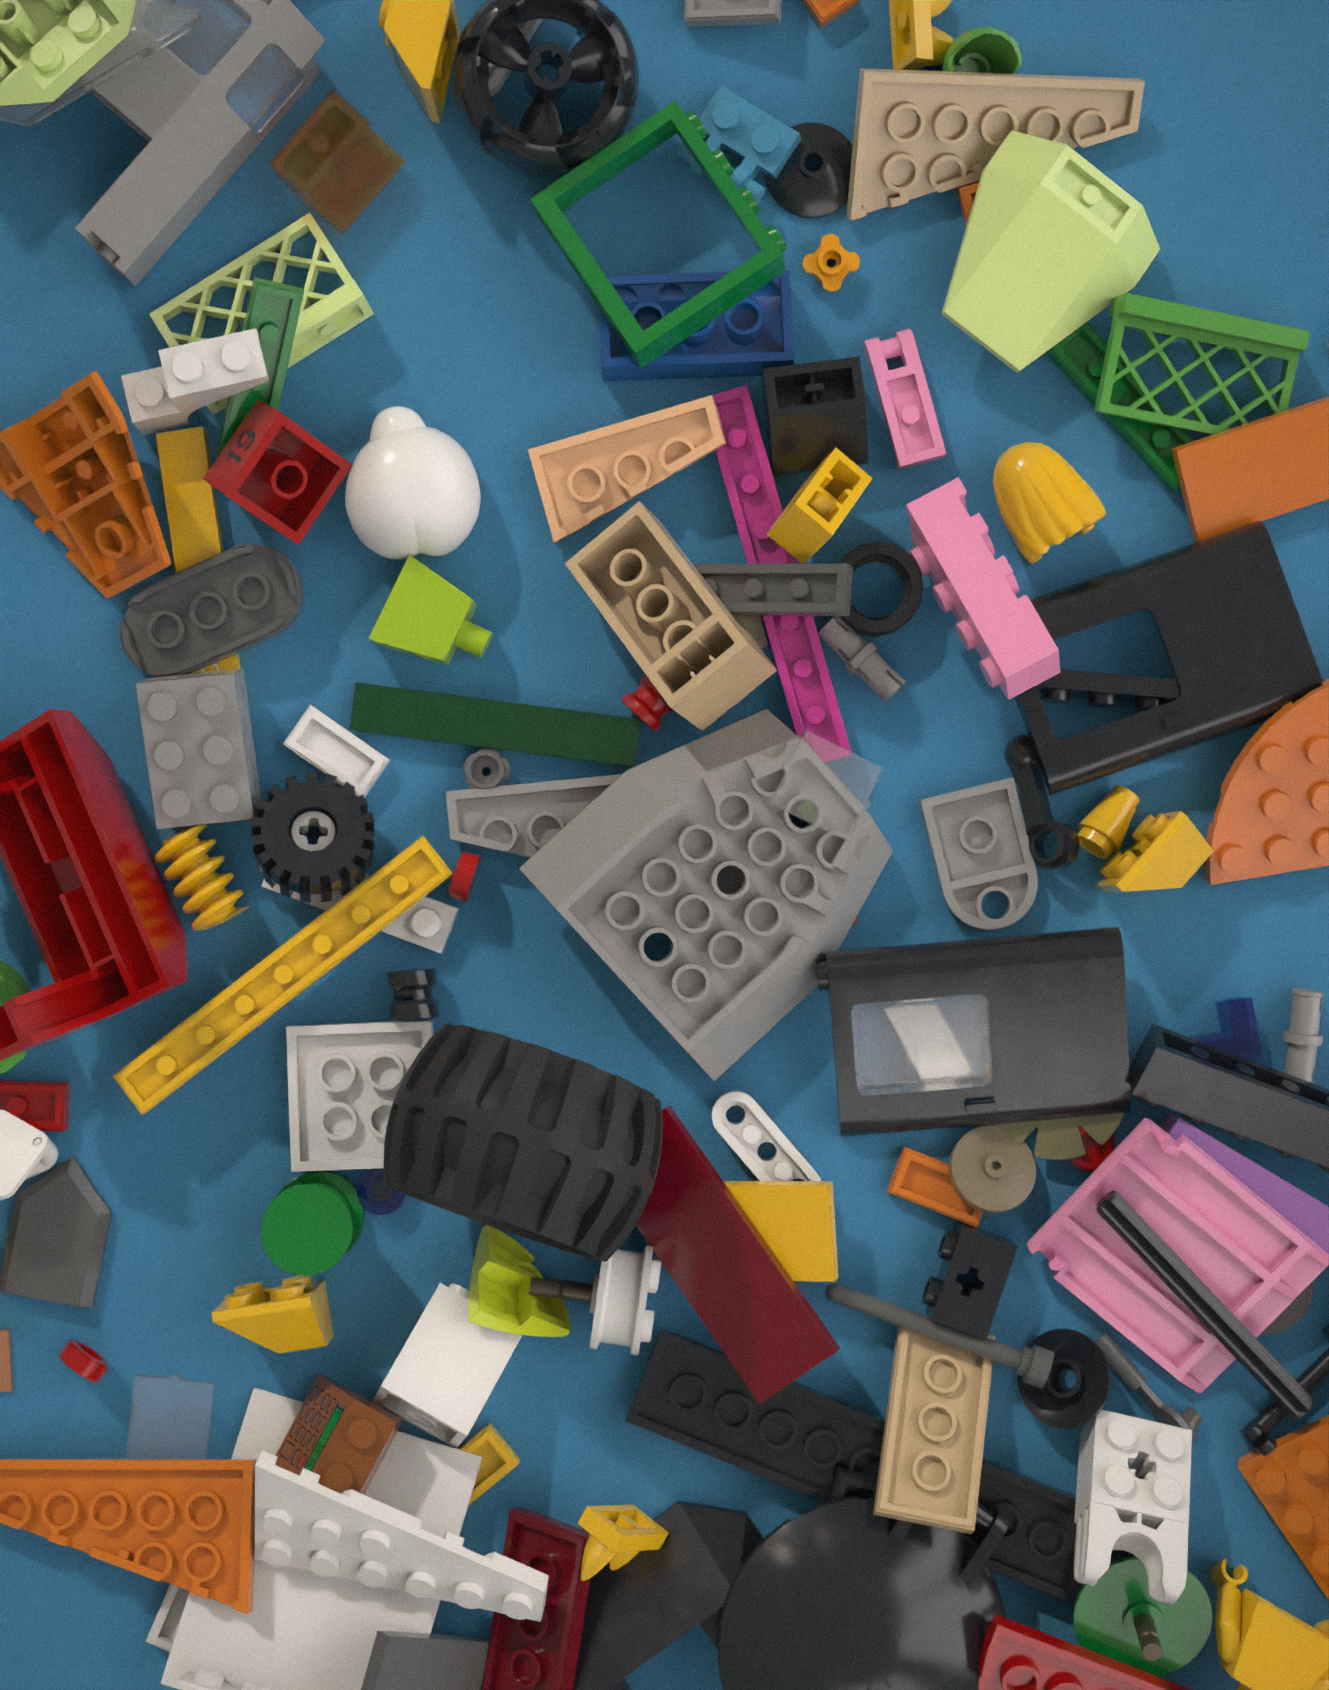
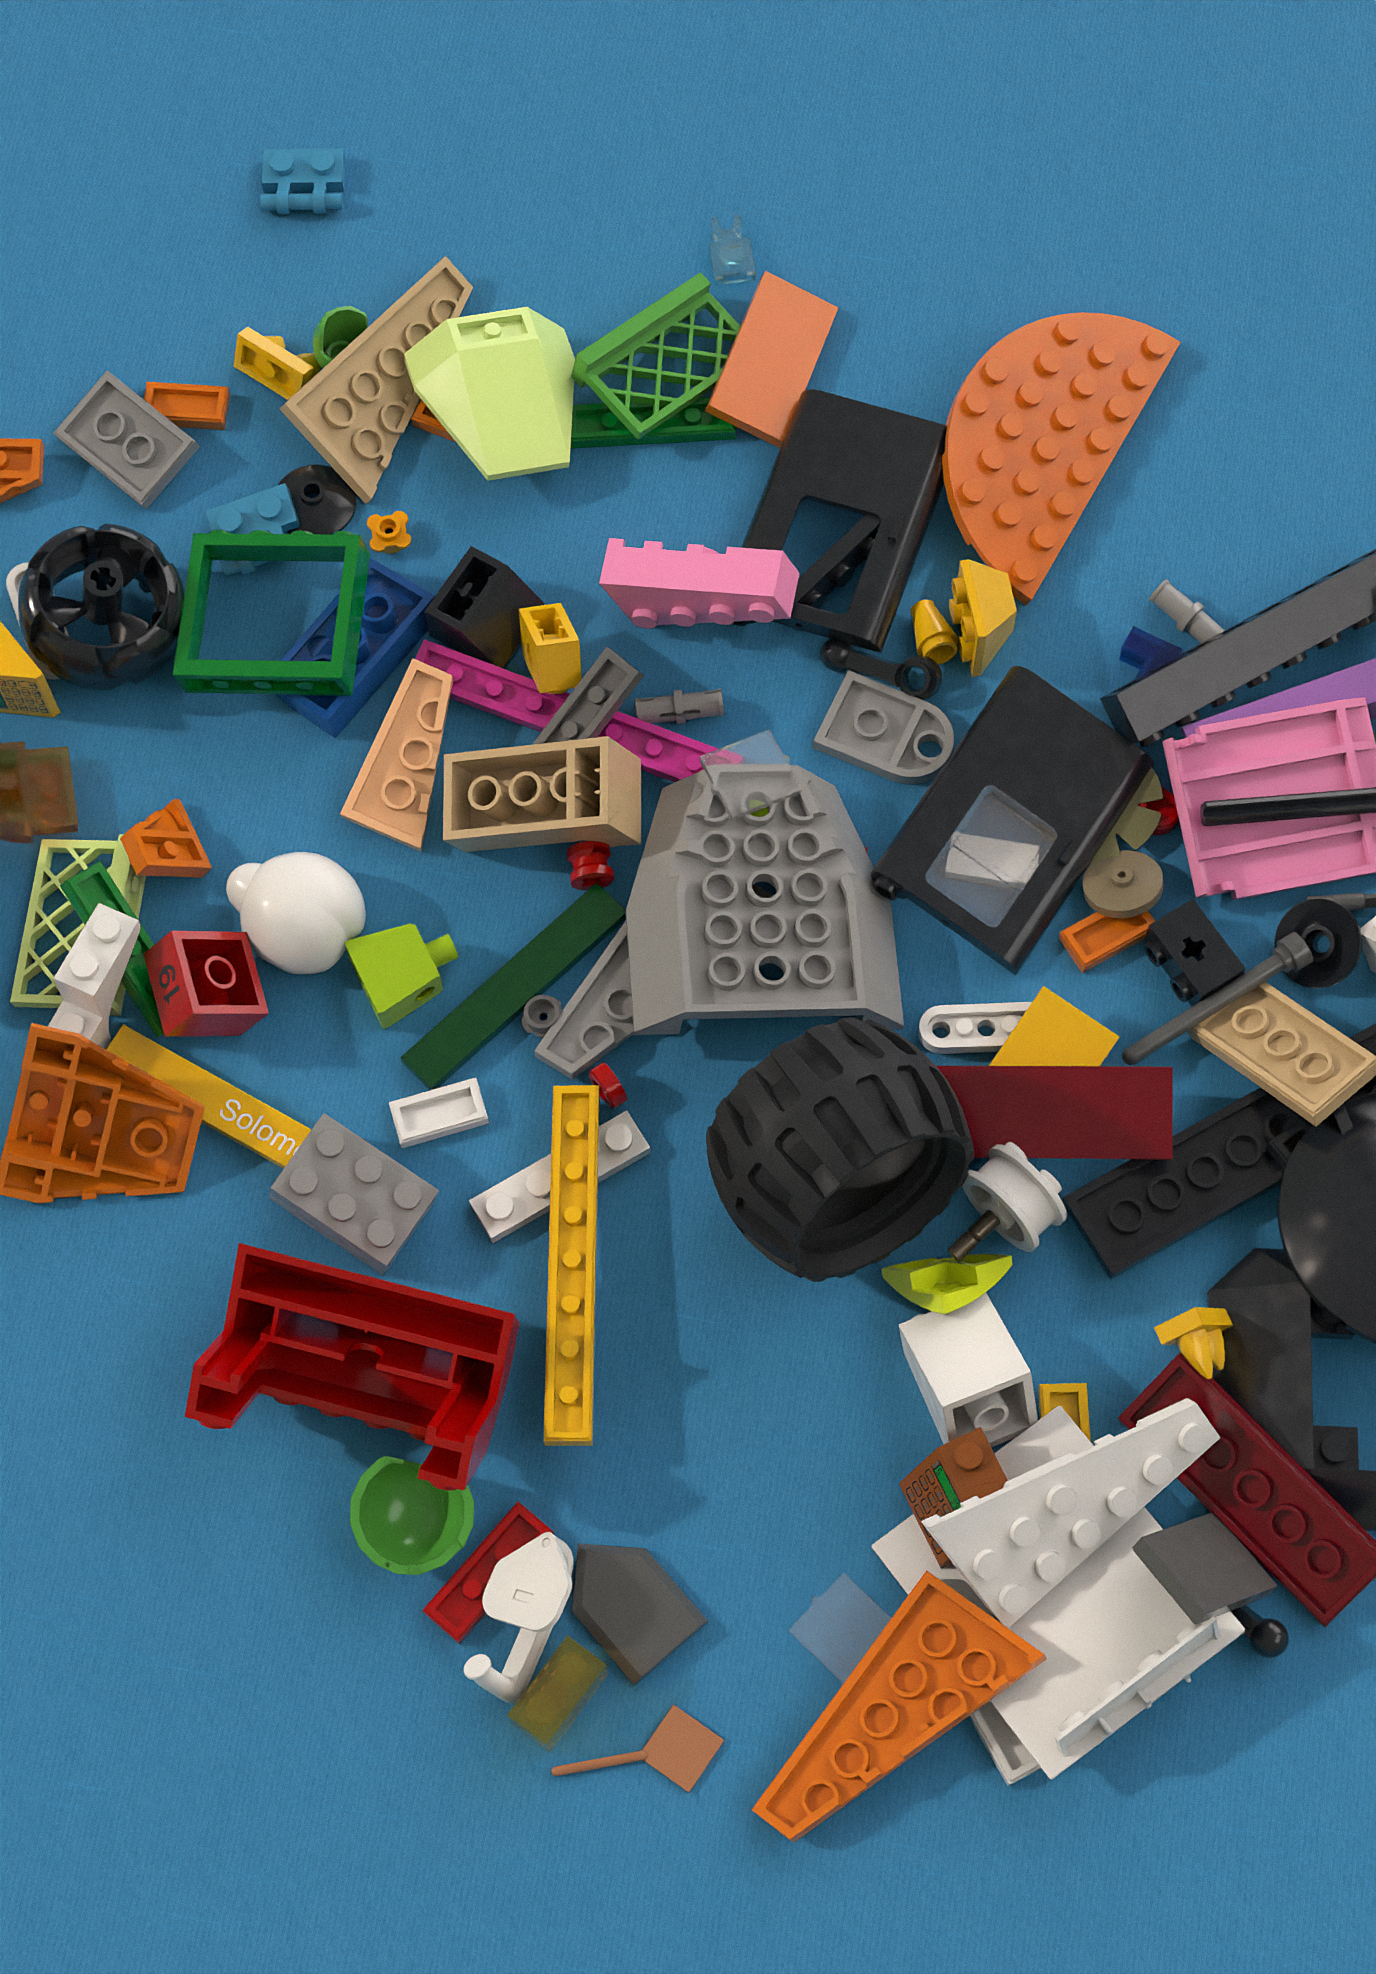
camera: 50 degrees left, 20 degrees down
red tile [59,1339,109,1383] -> none
dark grey tile [120,543,303,677] -> none
yellow piece [155,824,250,931] -> none
yellow slope [211,1275,334,1354] -> none
black bush [251,772,375,903] -> none
green hat [261,1171,365,1276] -> none
white plate [286,1020,433,1172] -> none
clear blue tile [357,1168,406,1215] -> none
black wheel [387,968,439,1021] -> none
black tyre [840,542,924,637] -> none
bright pink plate [863,328,946,470] -> none
yellow hair [992,442,1107,564] -> none
none -> orange wing [120,798,212,878]

